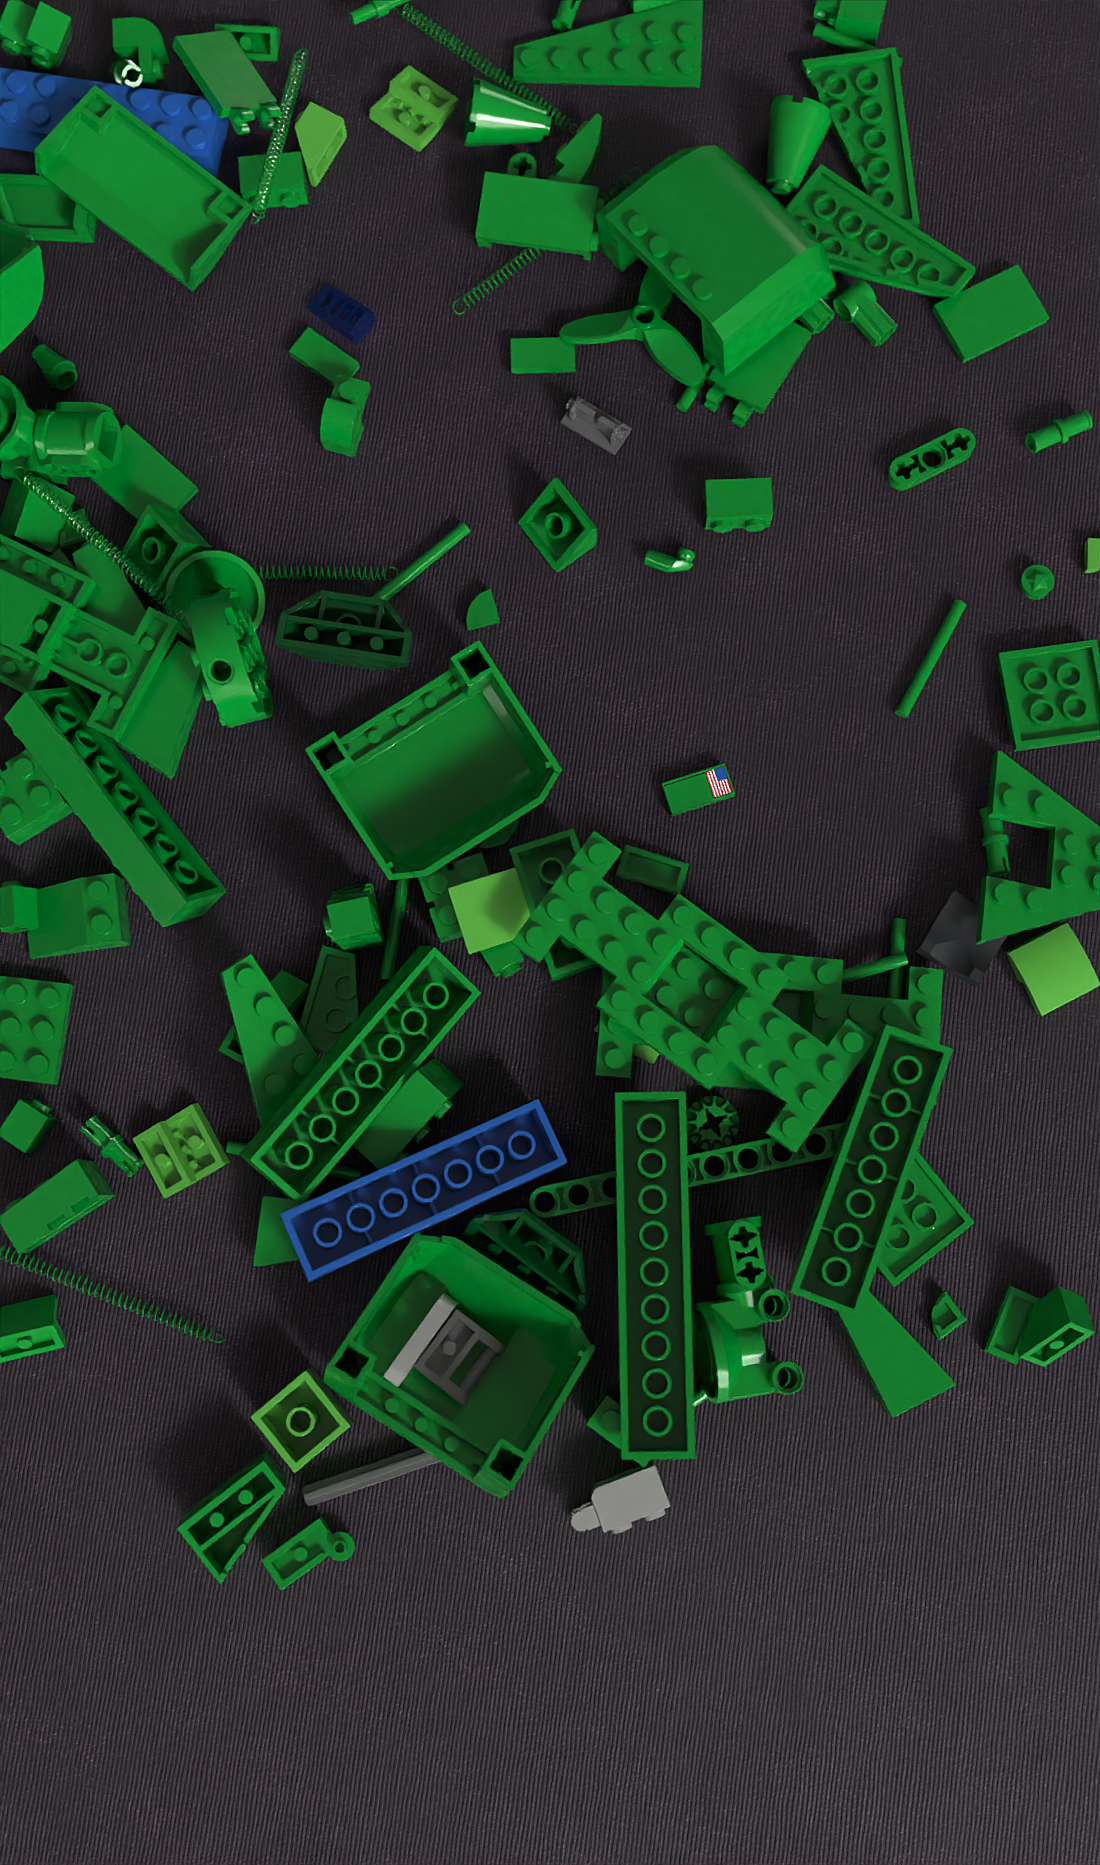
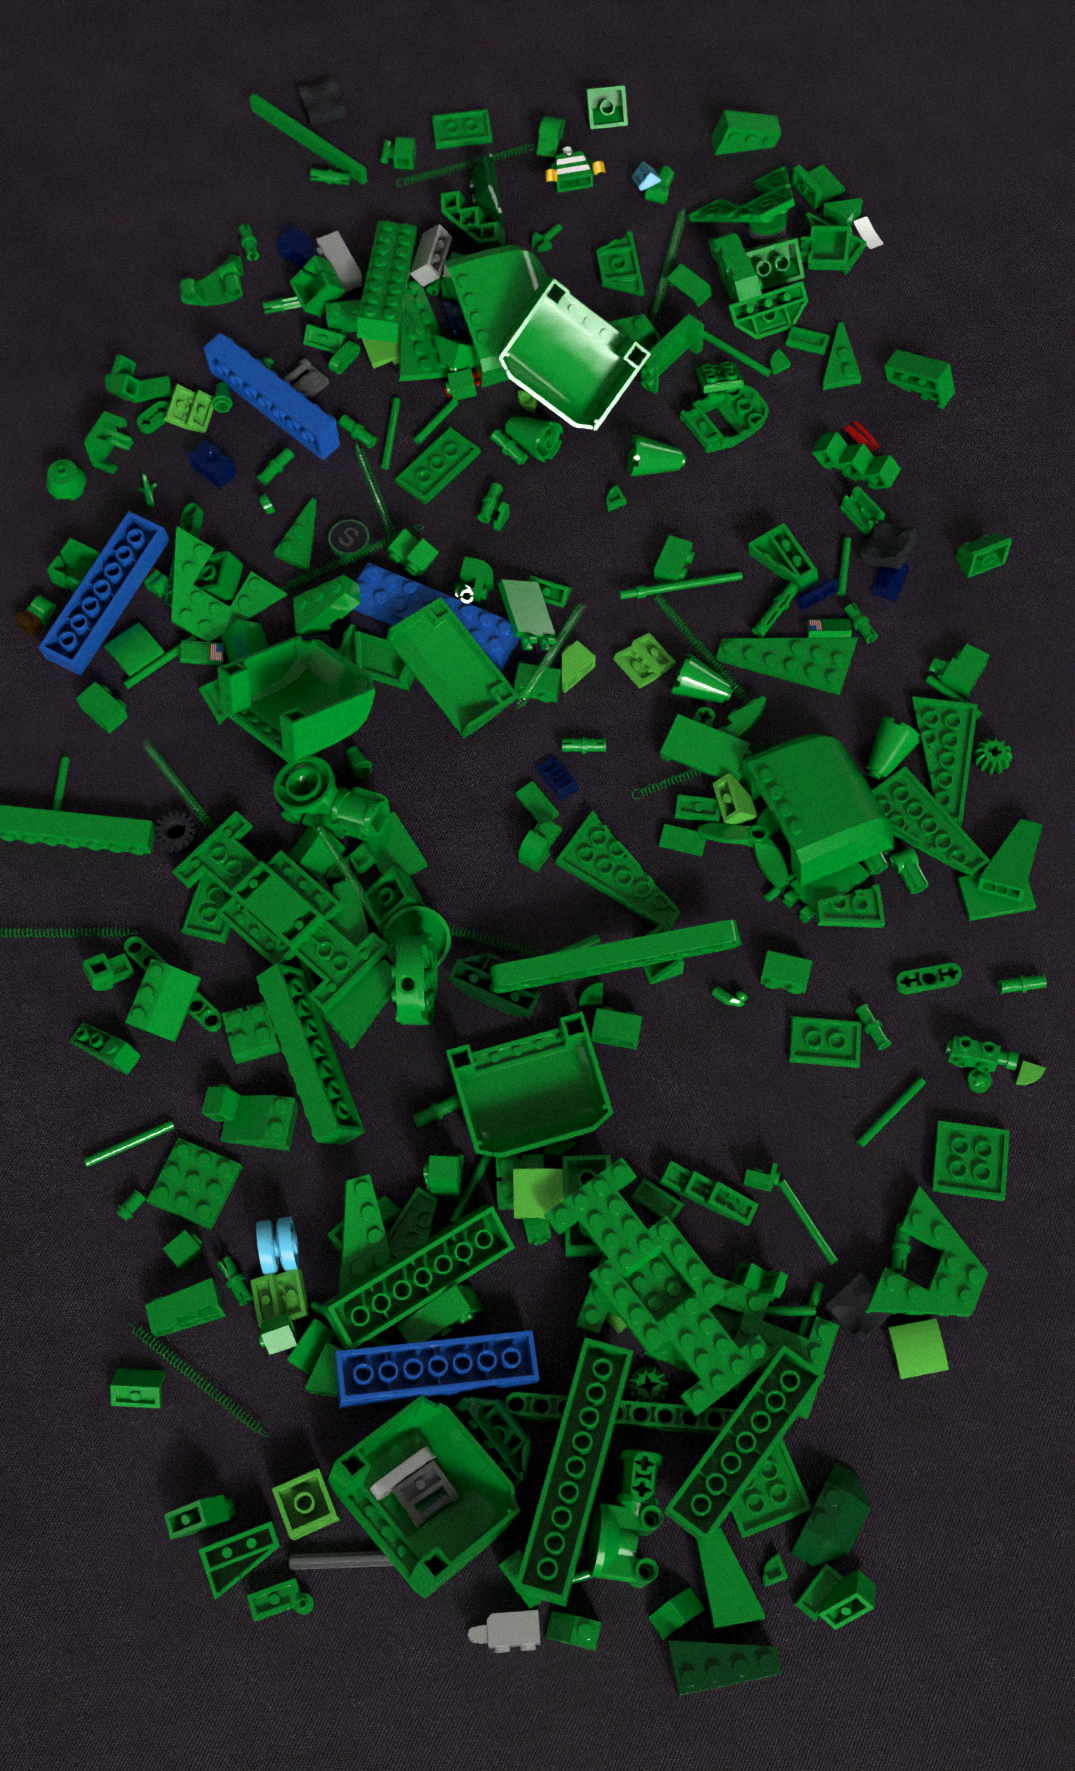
camera: 15 degrees right, 15 degrees down
dark grey hinge [561,396,632,455] -> none
green tile [661,763,735,817] -> none
none -> green hinge [164,1495,236,1539]
none -> medium azure wheel [256,1216,299,1274]
none -> brick [258,1313,297,1355]
none -> green slope [287,1318,336,1376]
none -> green tile [348,842,378,874]
none -> green pin [413,1094,461,1128]
none -> green beam [490,920,741,993]
none -> green slope [545,1611,601,1651]
none -> green wing [556,810,681,929]
none -> green pin [562,736,606,754]
none -> green brick [592,1007,642,1050]
none -> green slope [648,1588,705,1640]
none -> green slope [658,1161,759,1226]
none -> dark green wedge [667,1640,782,1697]
none -> green plate [675,795,720,823]
none -> bright green slope [713,773,757,826]
none -> green brick [731,1263,788,1302]
none -> green bracket [743,1162,781,1192]
none -> green piece [778,1180,839,1265]
none -> green tile [789,1016,861,1068]
none -> dark green wedge [791,1462,871,1567]
none -> green wing [815,884,885,928]
none -> green pin [855,1004,892,1050]
none -> green brick [945,1036,1019,1072]
none -> green gear [974,737,1012,775]
none -> green slope [977,819,1042,902]

